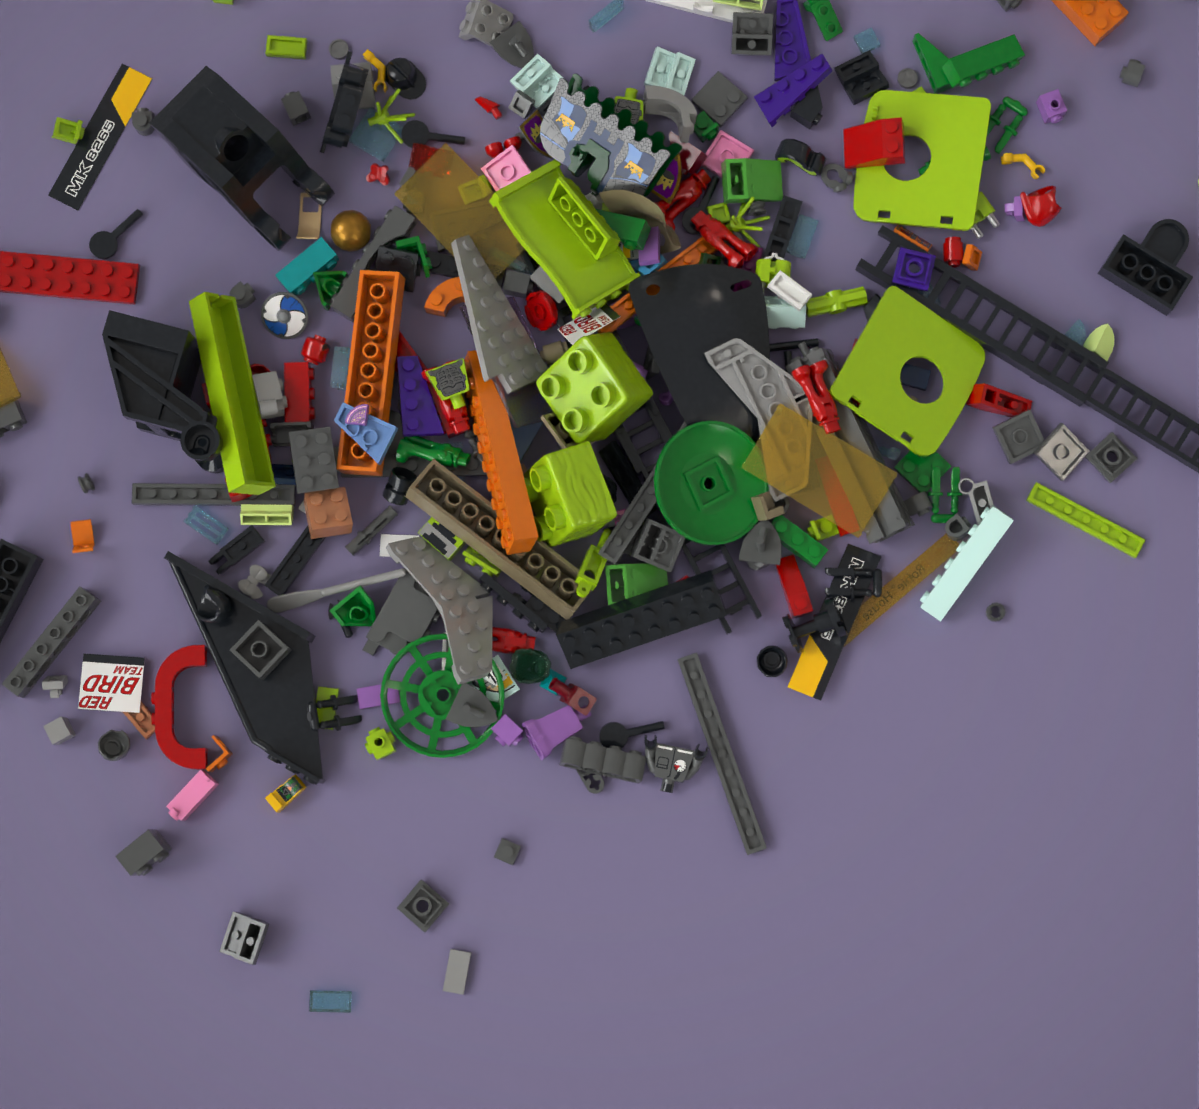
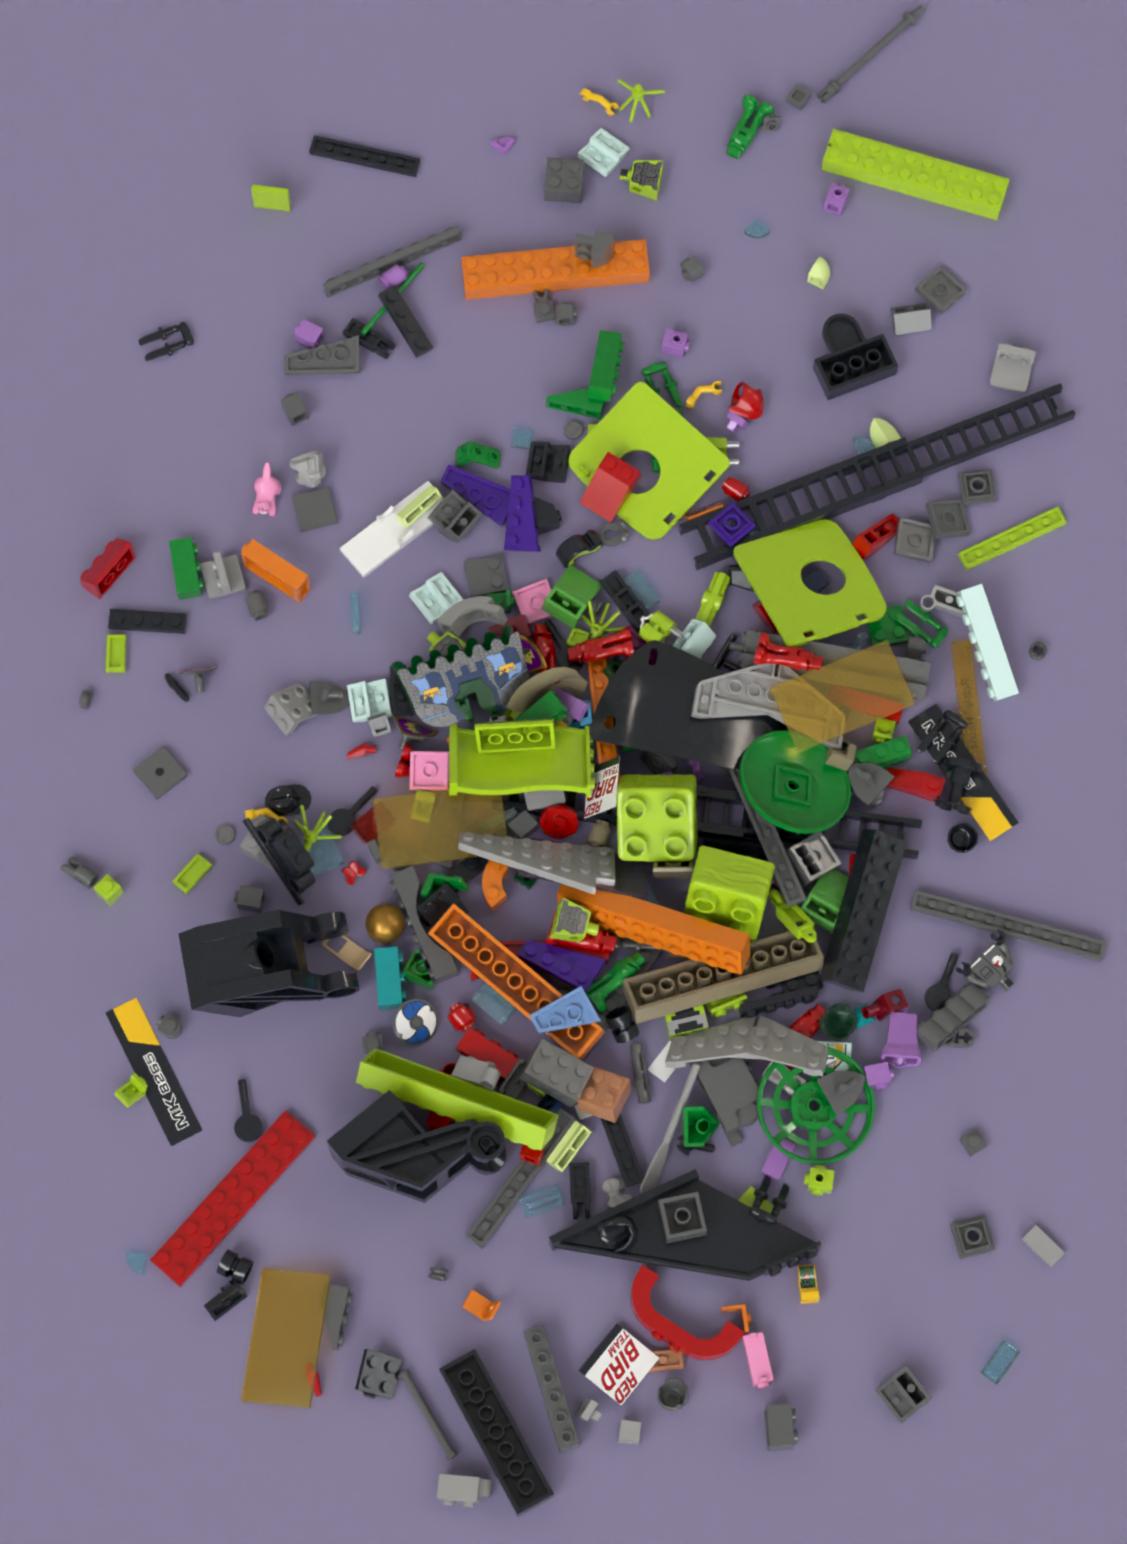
camera: 60 degrees left, 10 degrees down
medium lavender tile [345,404,369,426] -> none
white tile [767,270,812,312] -> none
dark grey plate [945,513,971,541] -> none
orange tile [962,244,982,271] -> none

